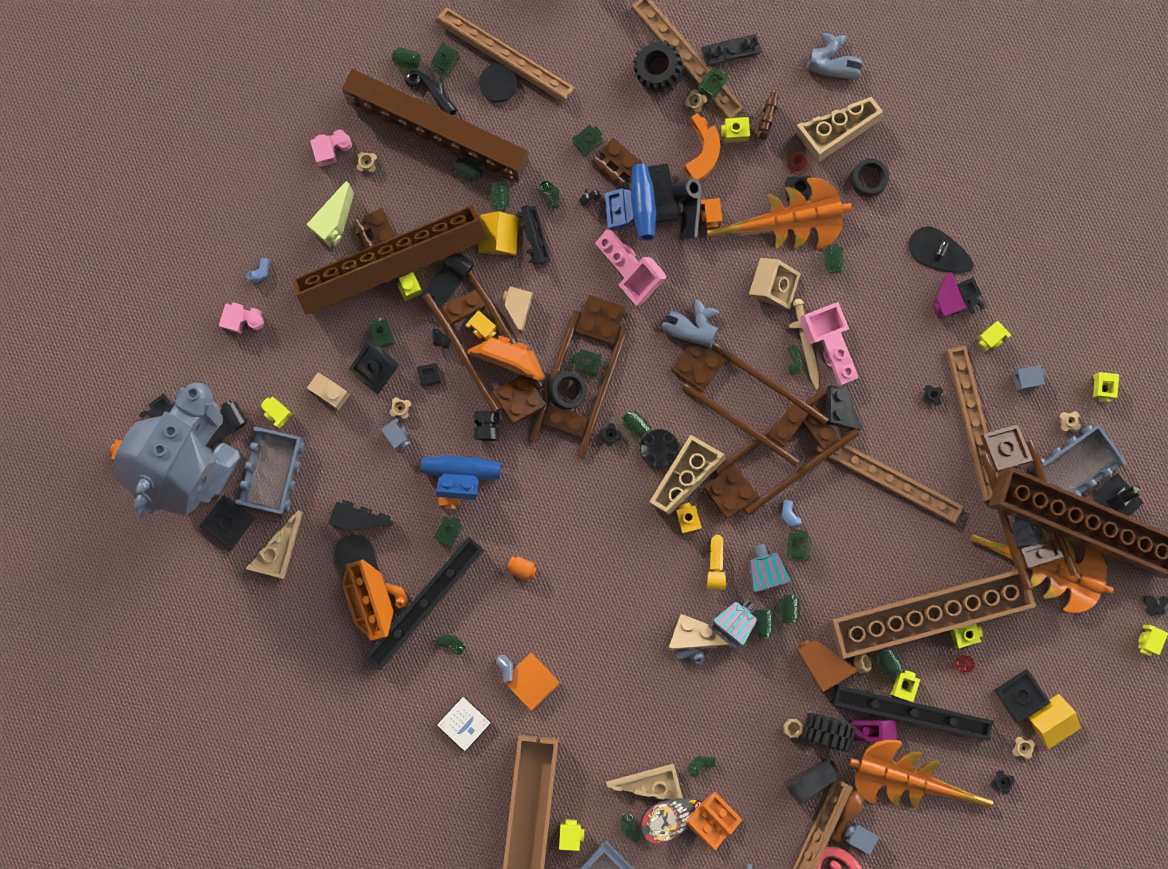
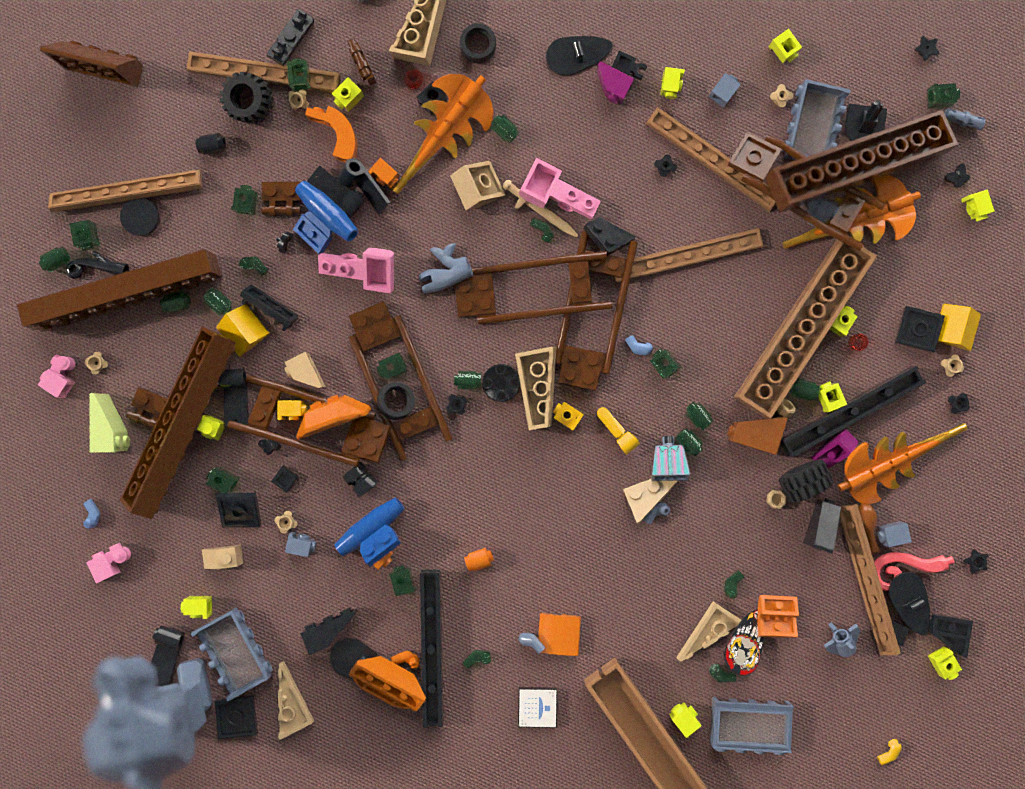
camera: 30 degrees left, 5 degrees up
torso [749,544,791,592] -> none
none -> black brick [195,133,226,155]

